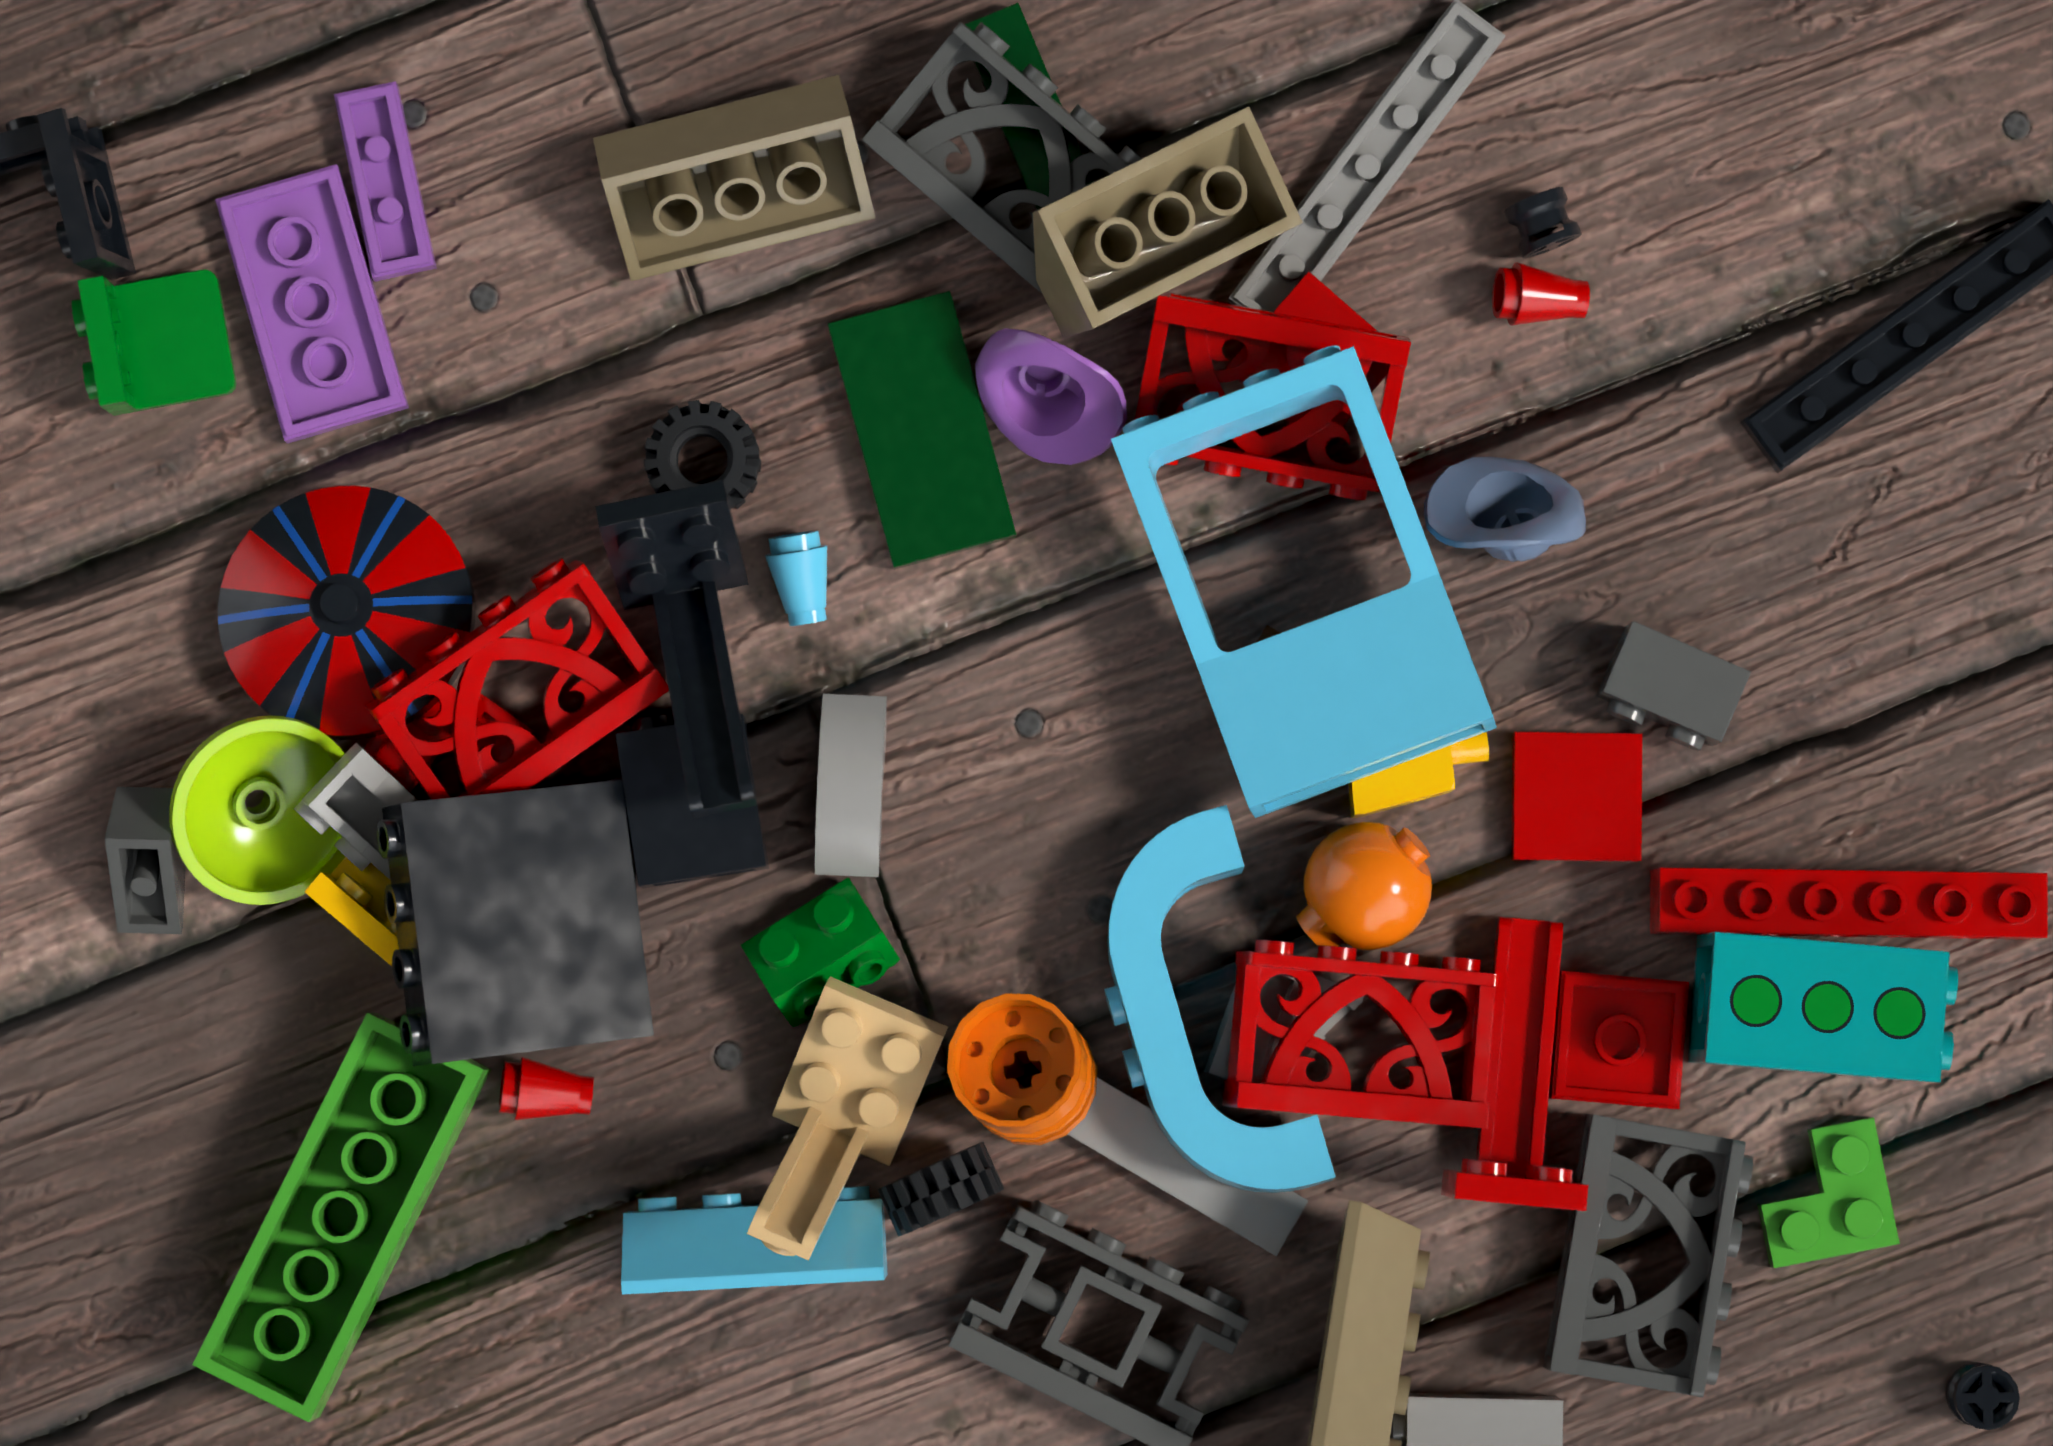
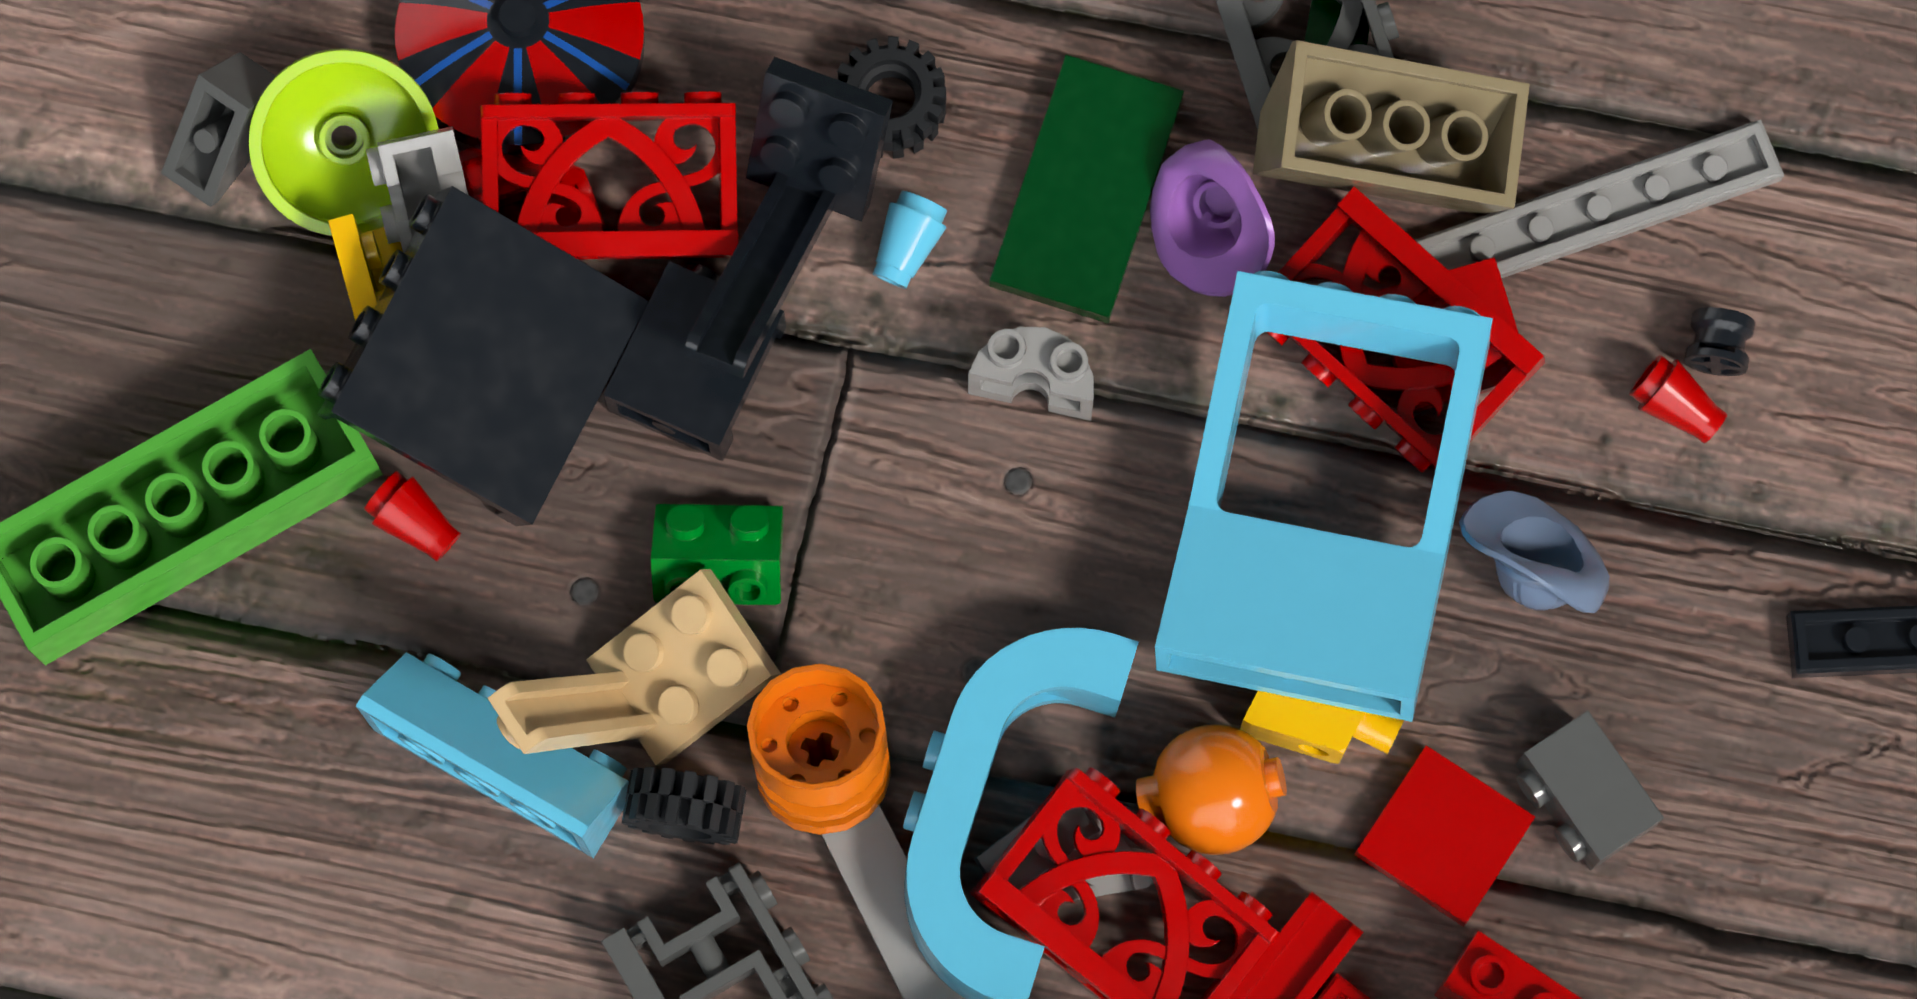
camera: 35 degrees right, 10 degrees down
light grey brick [815,693,887,877] -> none
none -> light grey cylinder [968,327,1094,421]

